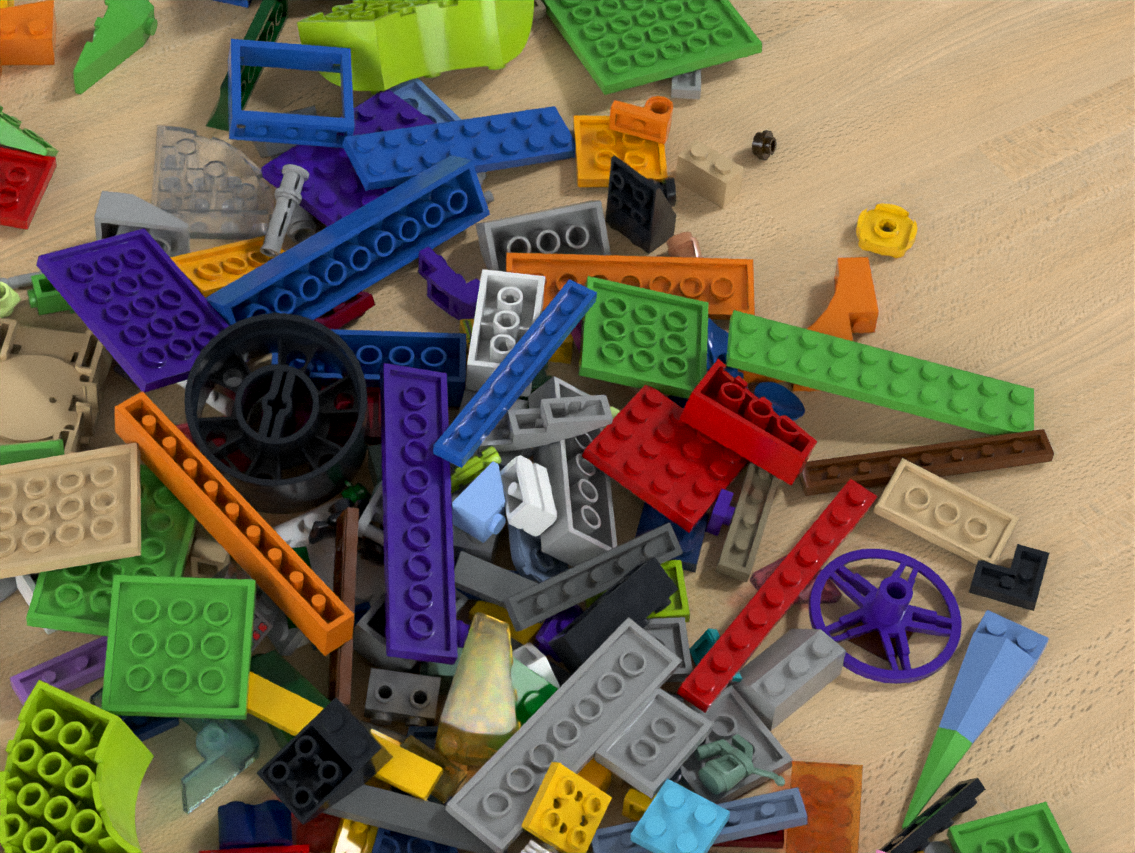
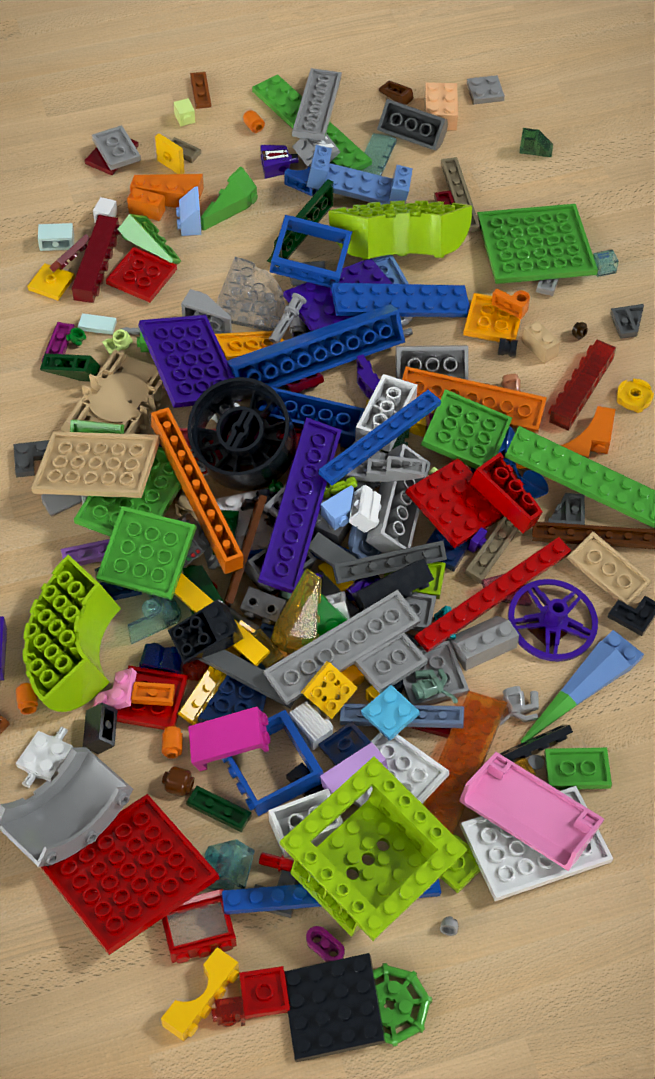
camera: 20 degrees right, 5 degrees up
black slope [605,155,676,254] -> none
none -> light blue slope [176,187,202,236]
none -> light grey piece [493,686,539,727]
none -> clear red brick [548,339,616,431]
none -> dark grey wing [548,493,585,525]
none -> clear light blue brick [593,249,619,277]
none -> dark grey wing [610,304,644,339]

